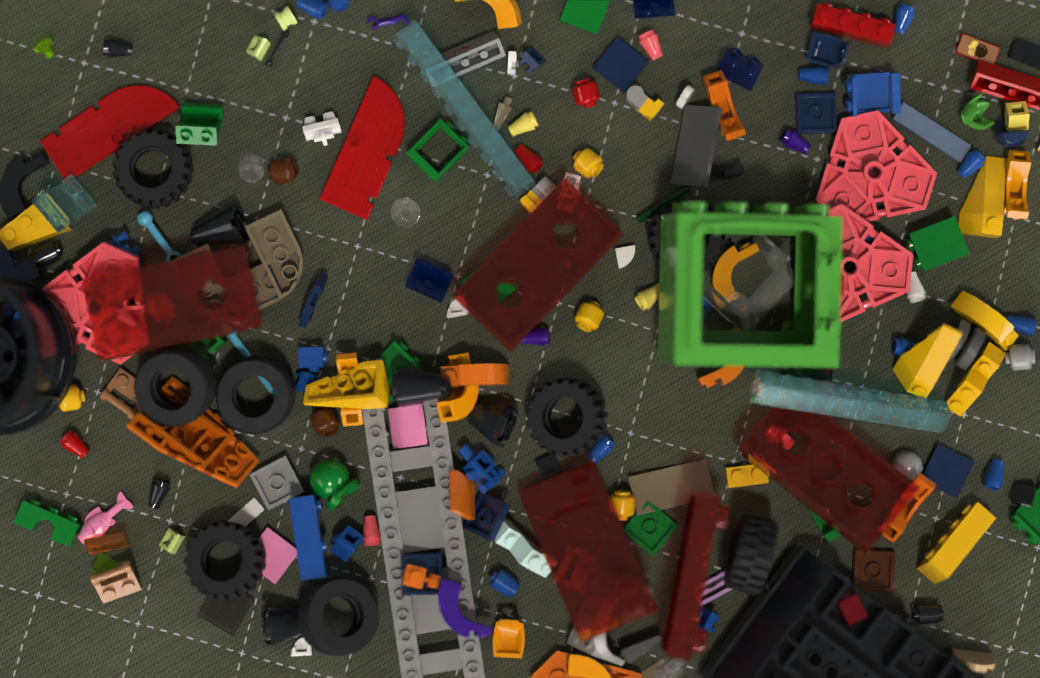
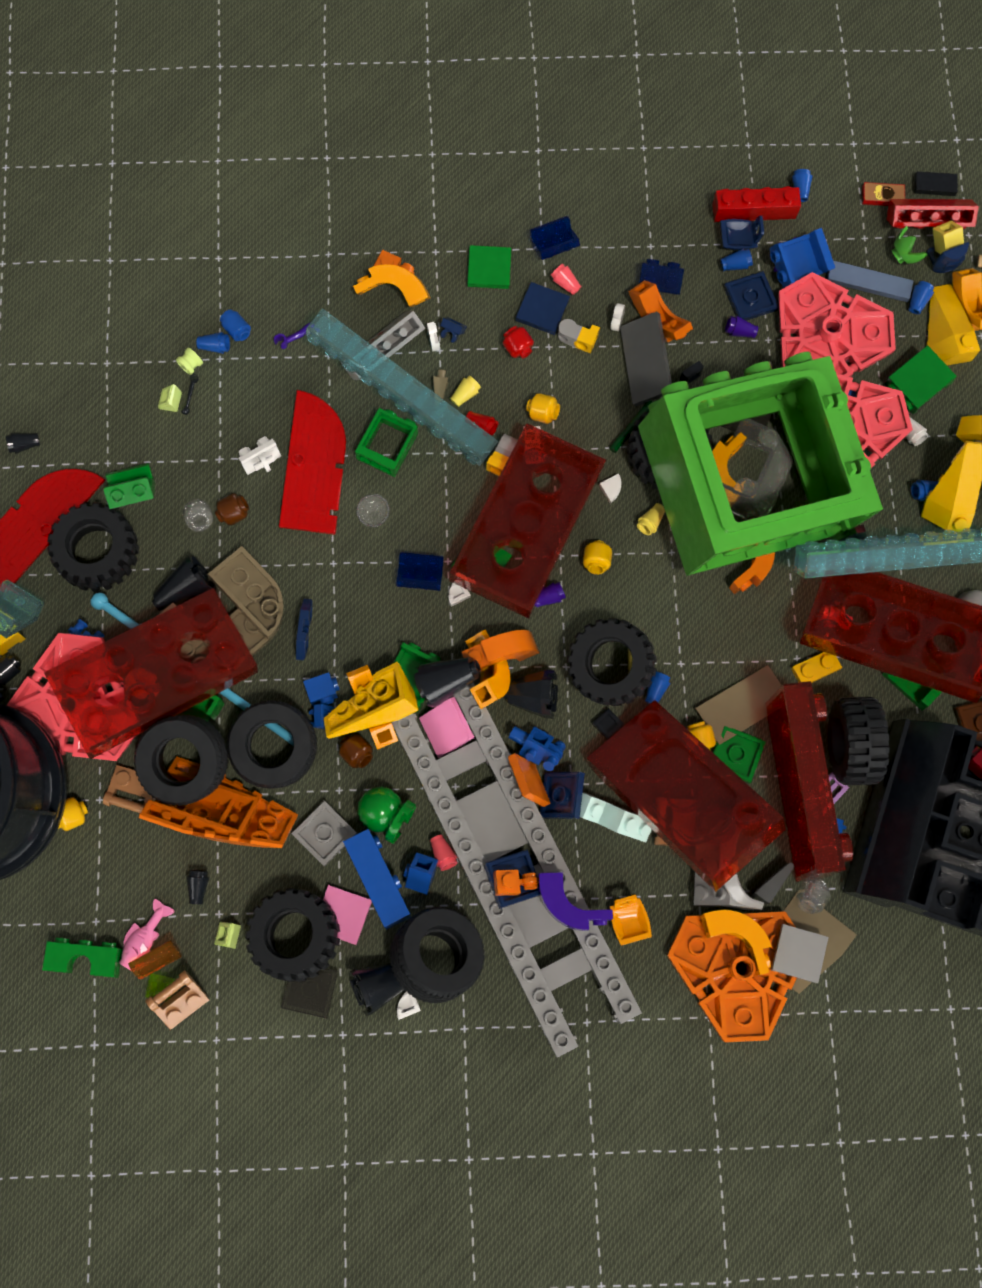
camera: 20 degrees left, 10 degrees down
red cone [59,430,90,459] -> none
white sticker [227,498,265,527] -> none
blue brick [489,569,520,598] -> none

